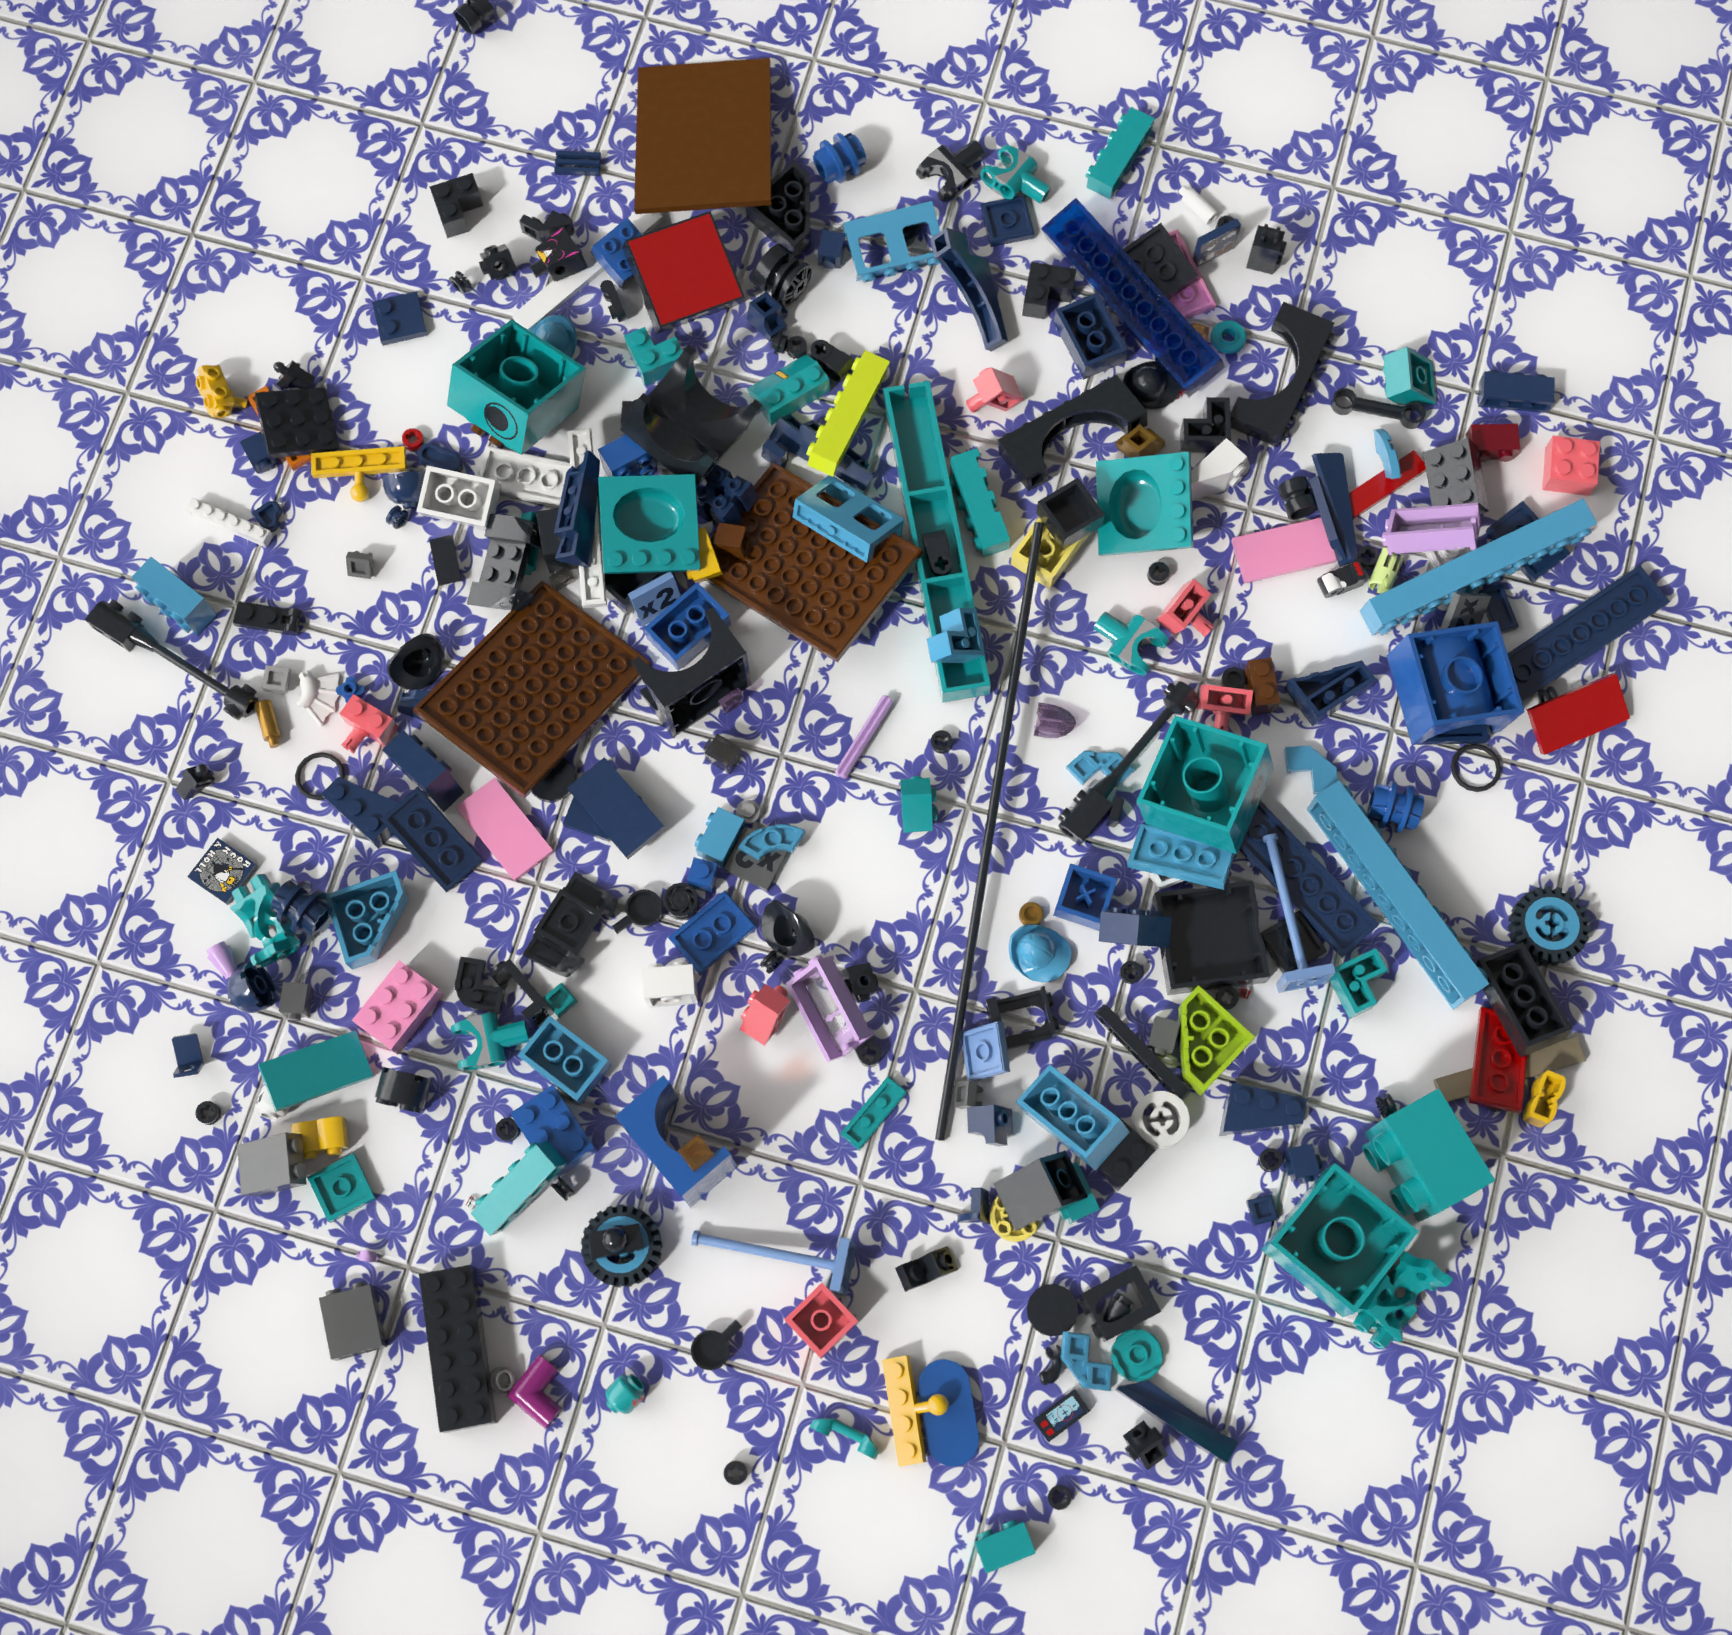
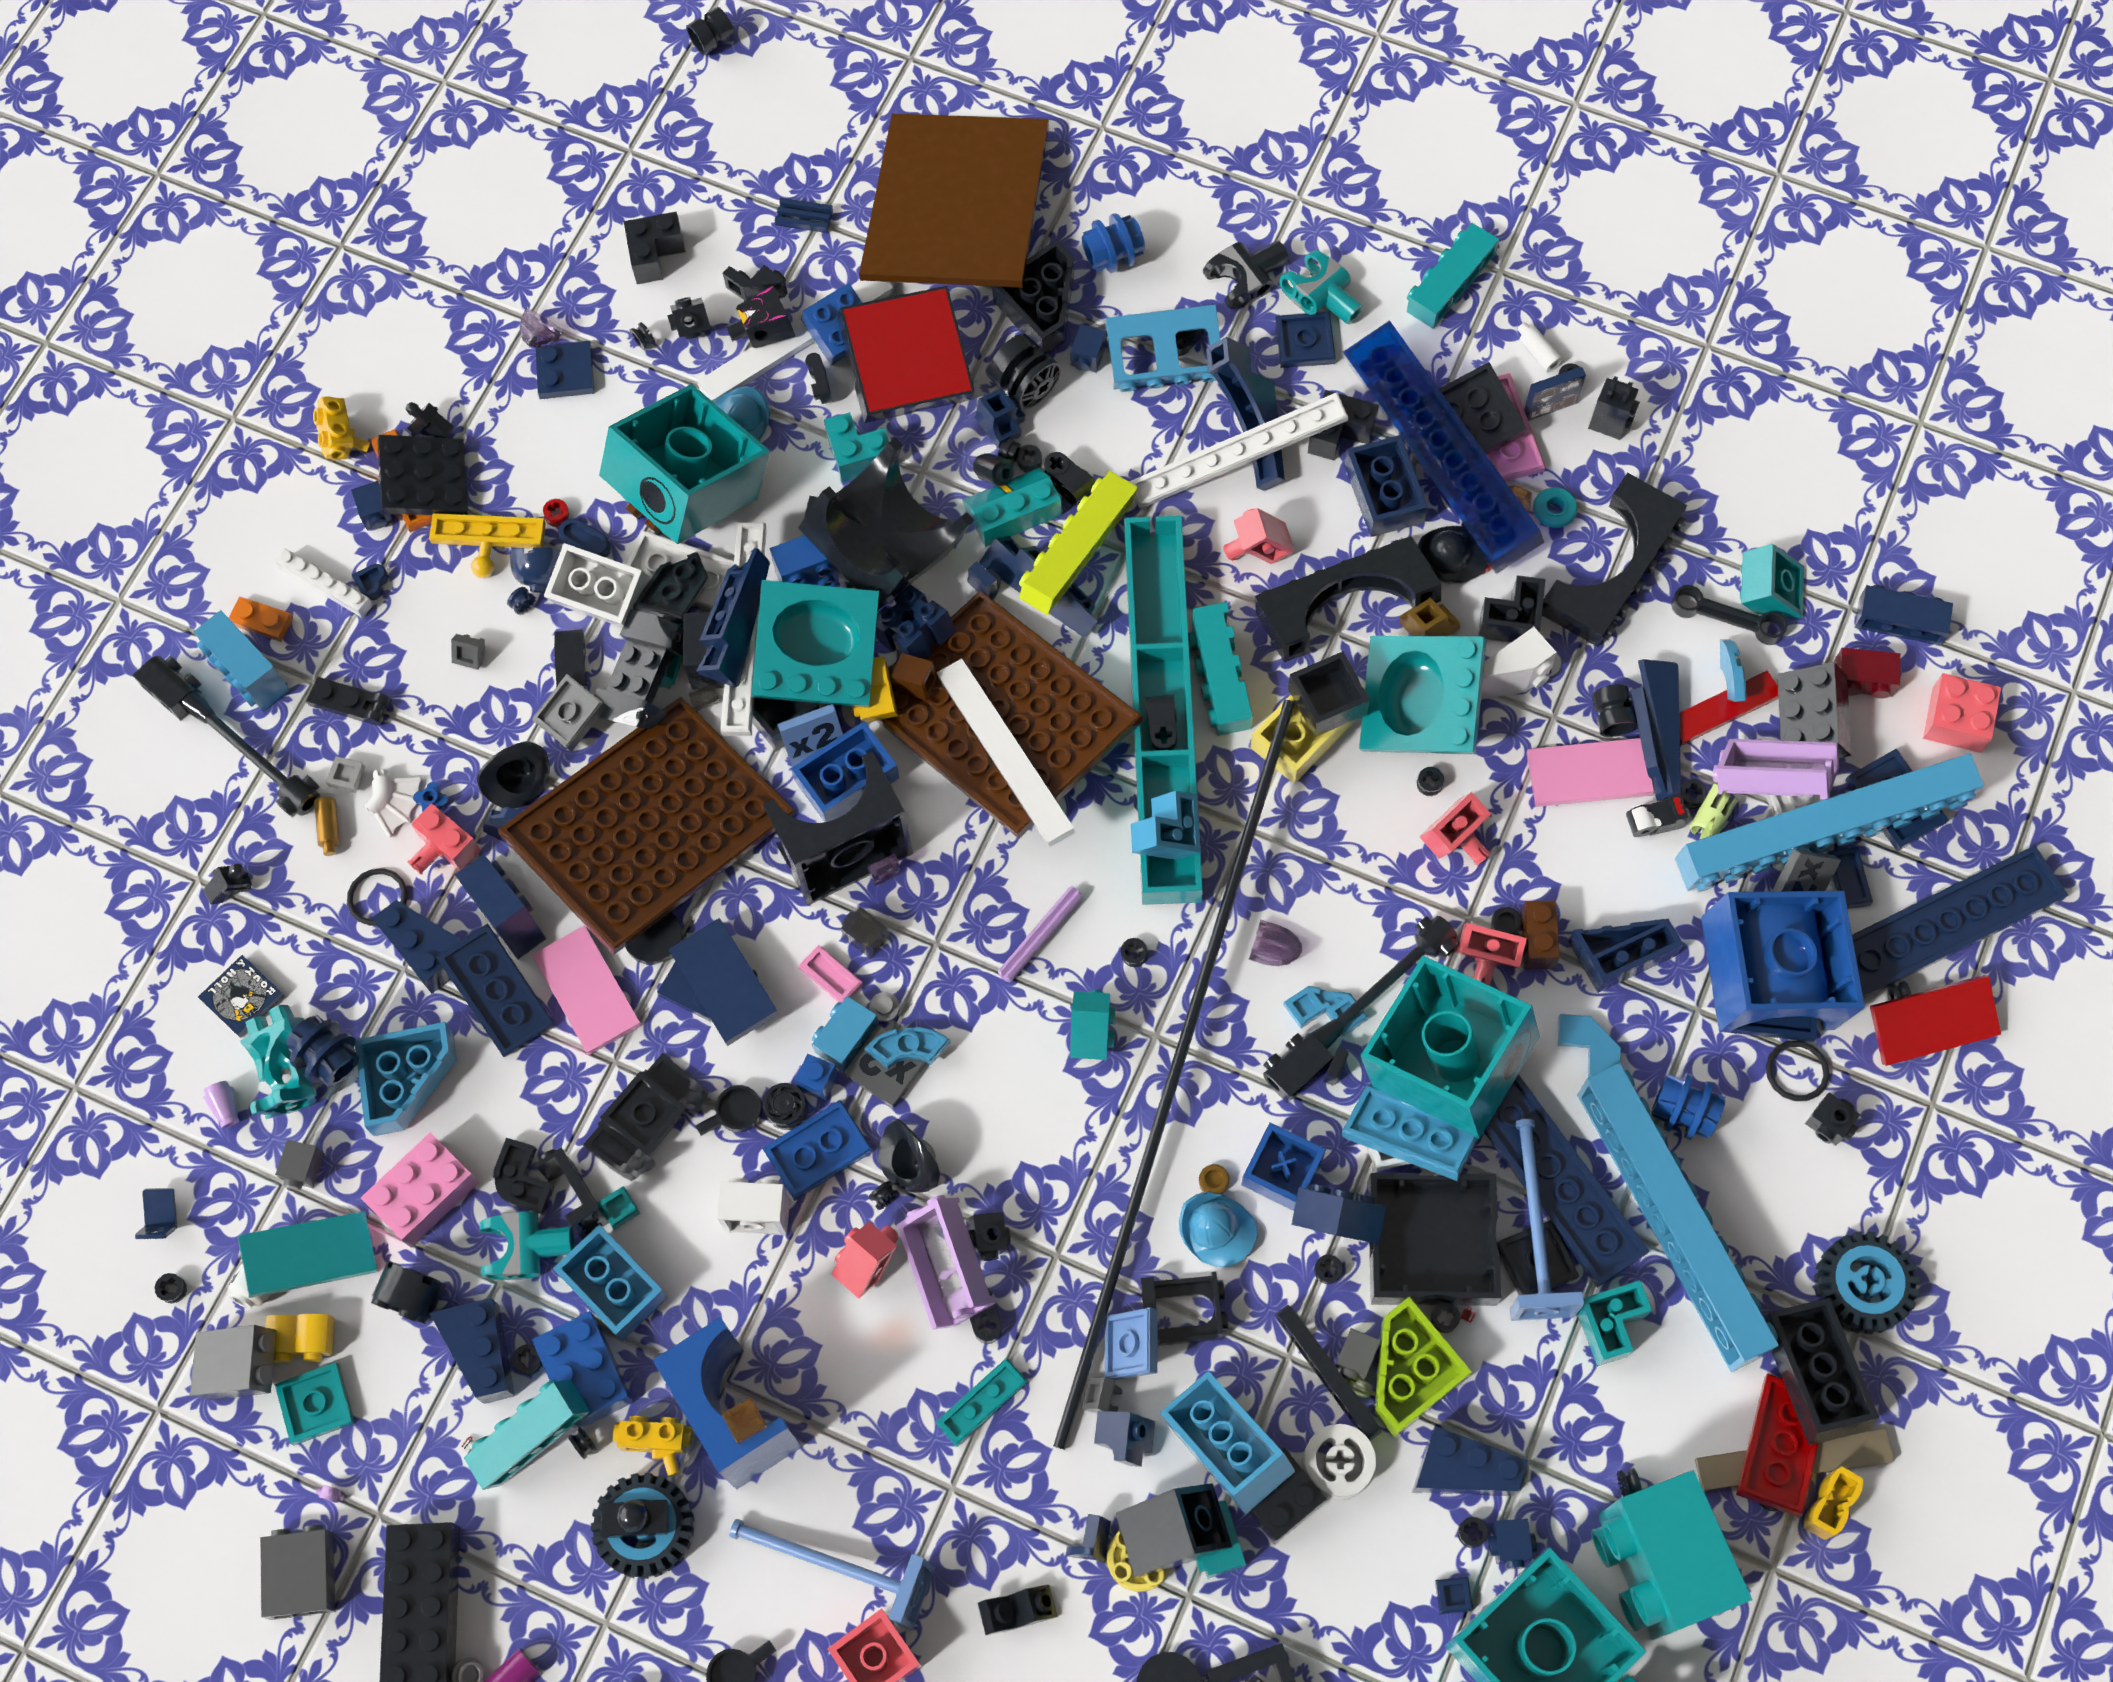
camera: 10 degrees right, 5 degrees down
dark blue cylinder [227,962,276,1013] -> none
dark azure window [793,475,905,563] -> none
teal connector [1093,611,1169,676] -> none
none -> orange piece [228,596,293,642]
none -> dark blue wedge [429,1298,515,1404]
none -> clear purple brick [520,307,564,348]
none -> tile [532,674,607,752]
none -> yellow brick [613,1416,693,1477]
none -> black tile [633,551,710,624]
none -> bright pink tile [799,945,863,1003]
none -> white tile [937,659,1075,847]
none -> black brick [973,453,1014,486]
none -> white tile [1129,392,1348,509]
none -> black brick [1805,1092,1861,1146]

